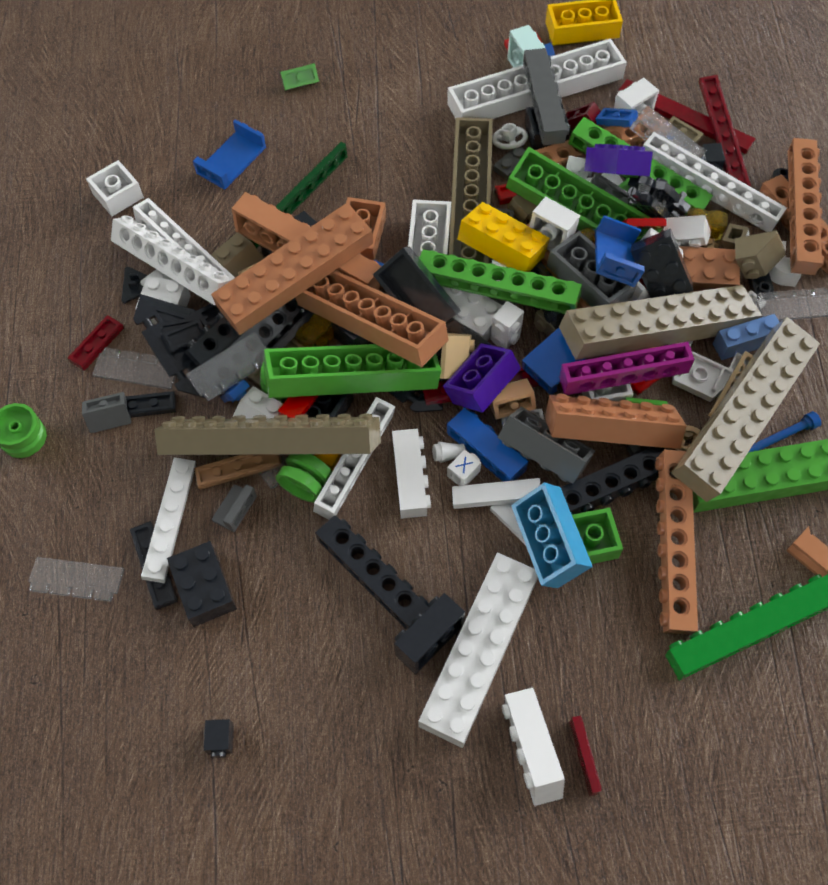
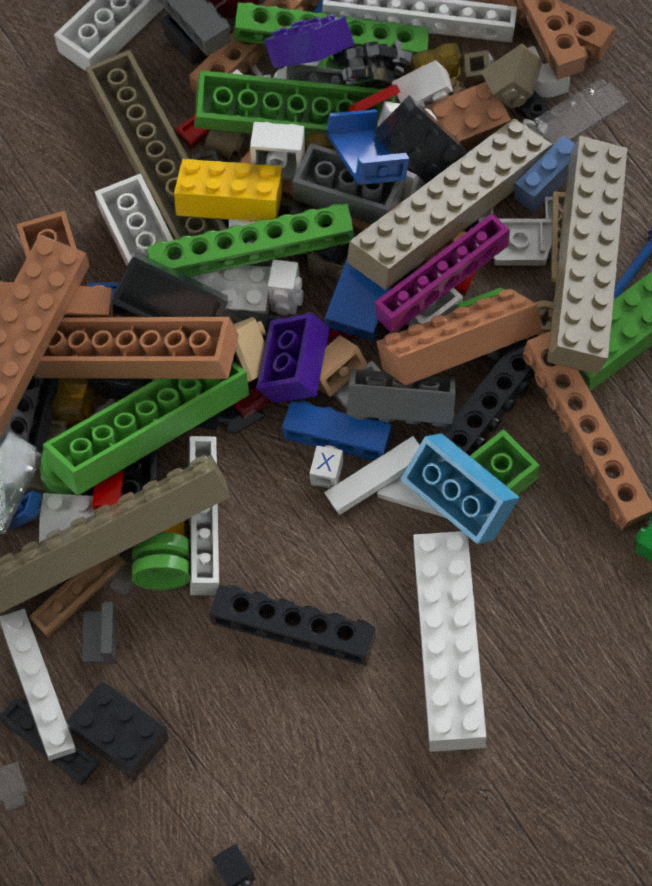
camera: 25 degrees left, 0 degrees up
white brick [392,429,431,519] -> none
black brick [394,593,465,675] -> none
white cone [432,442,465,463] -> none
white piece [492,123,528,150] -> none
dark grey plate [493,147,526,180] -> none
white wedge [502,688,565,806] -> none
white bracket [566,155,592,179] -> none
dark red tile [569,716,602,796] -> none

